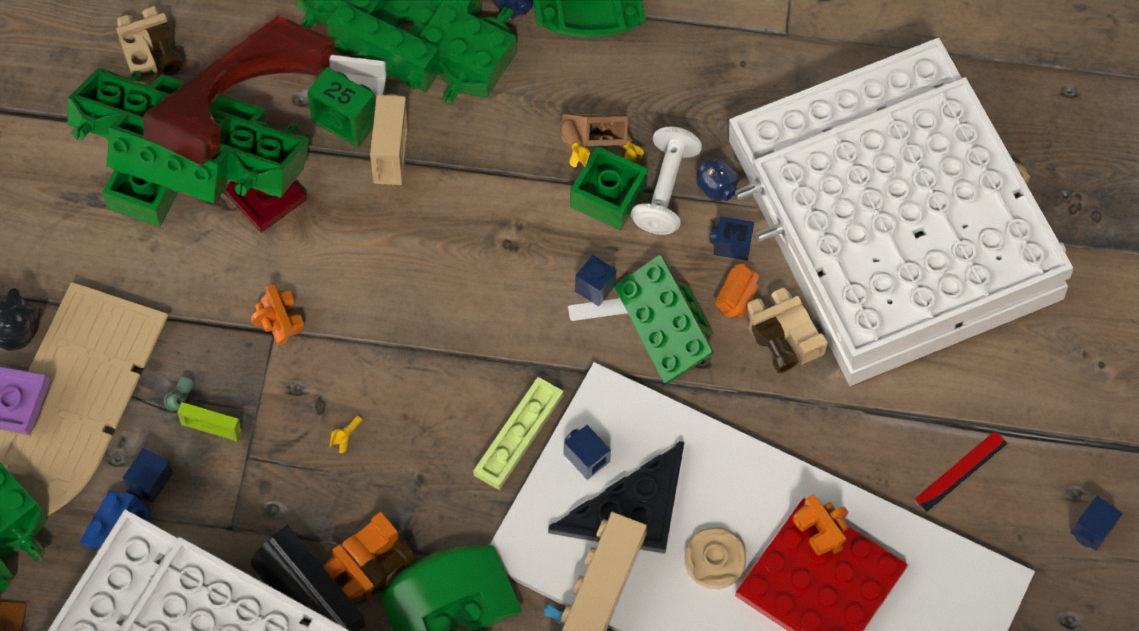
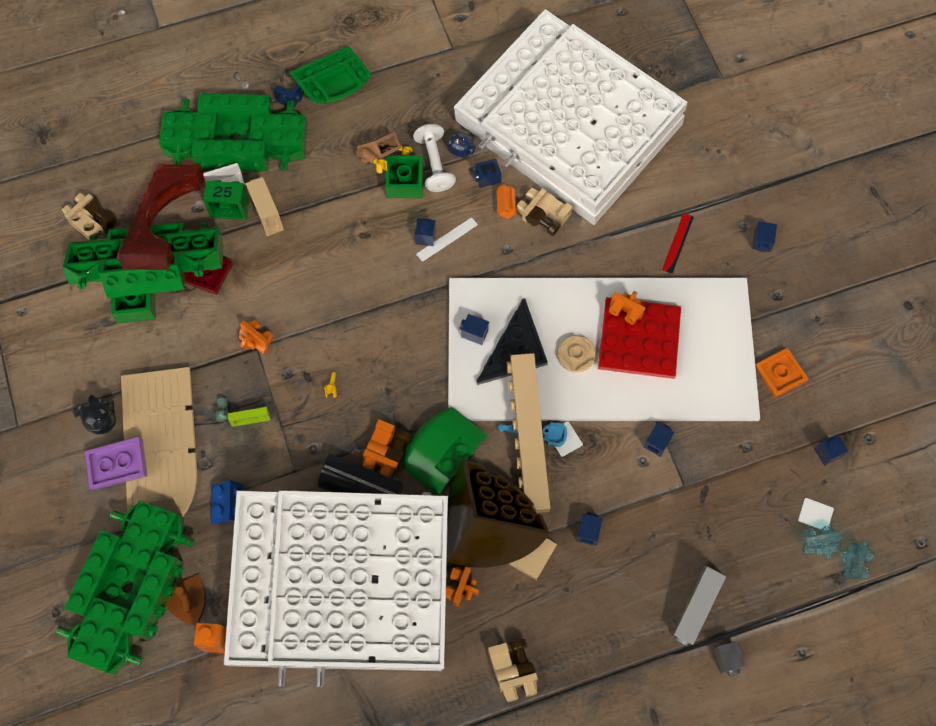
camera: 25 degrees left, 5 degrees up
dark blue brick [123,448,173,503] -> none
yellowish green plate [473,377,563,490] -> none
green bracket [615,255,714,384] -> none

